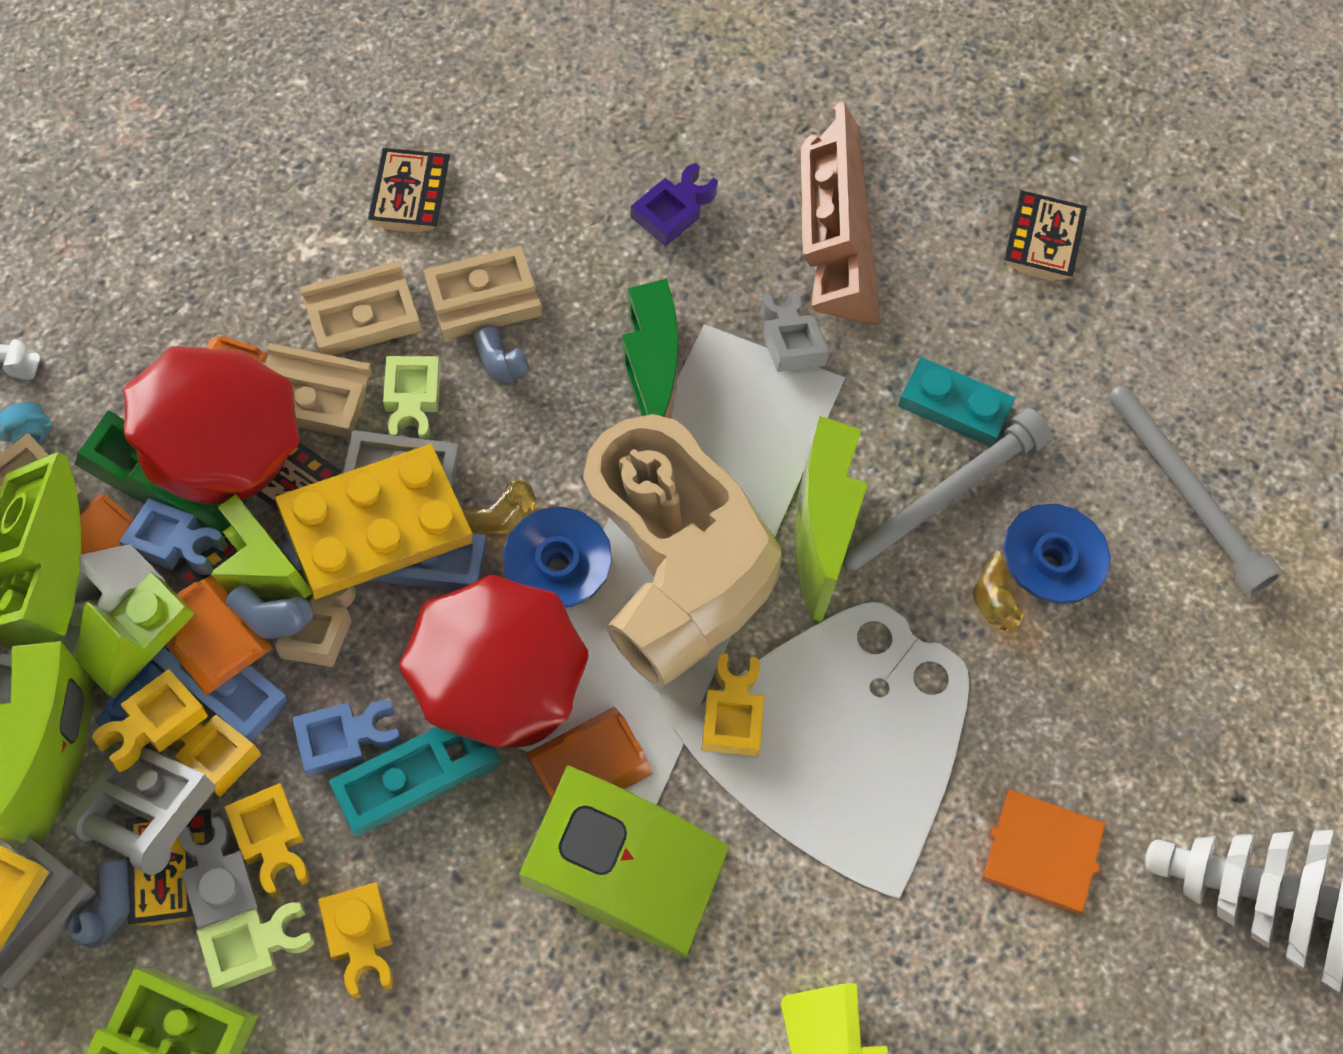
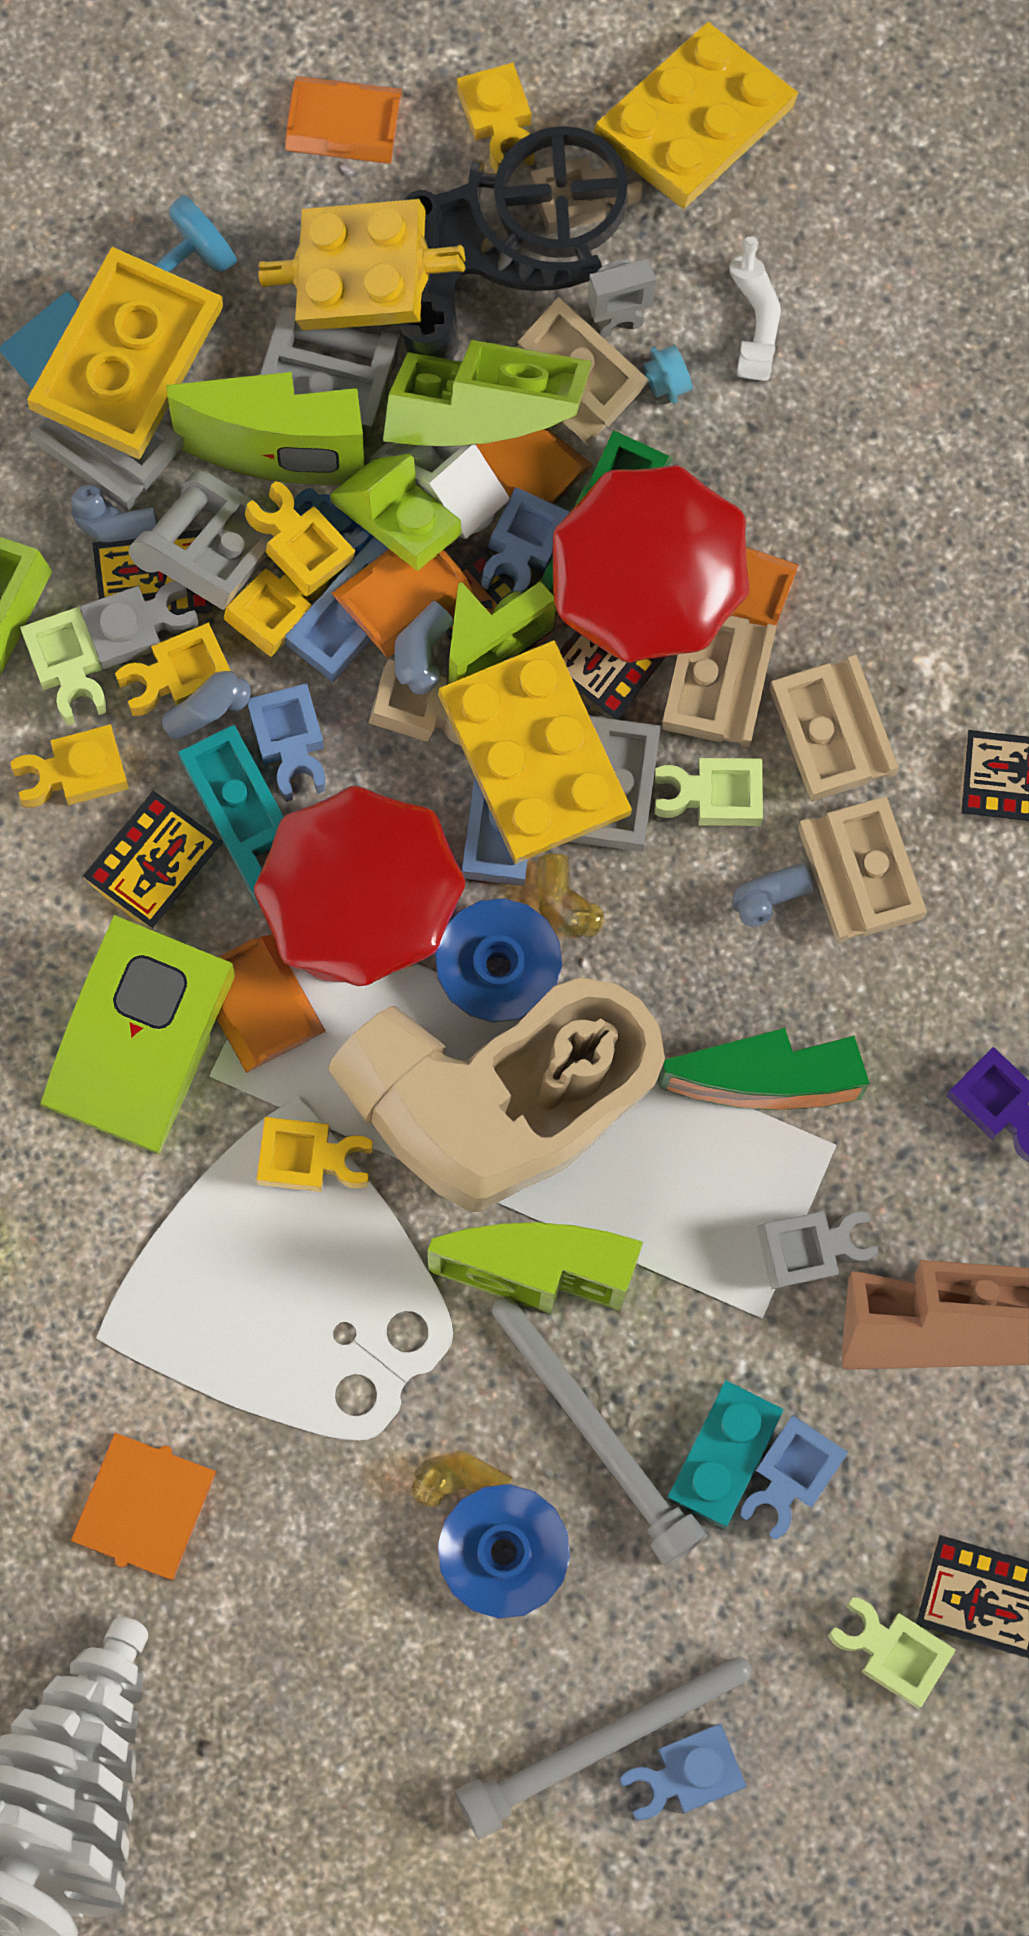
camera: 90 degrees right, 10 degrees up
none -> piece [82,790,223,929]
none -> sand blue arm [162,671,251,740]
none -> medium blue plate [619,1723,747,1821]
none -> medium blue plate [741,1415,849,1540]
none -> yellowish green plate [828,1598,956,1709]

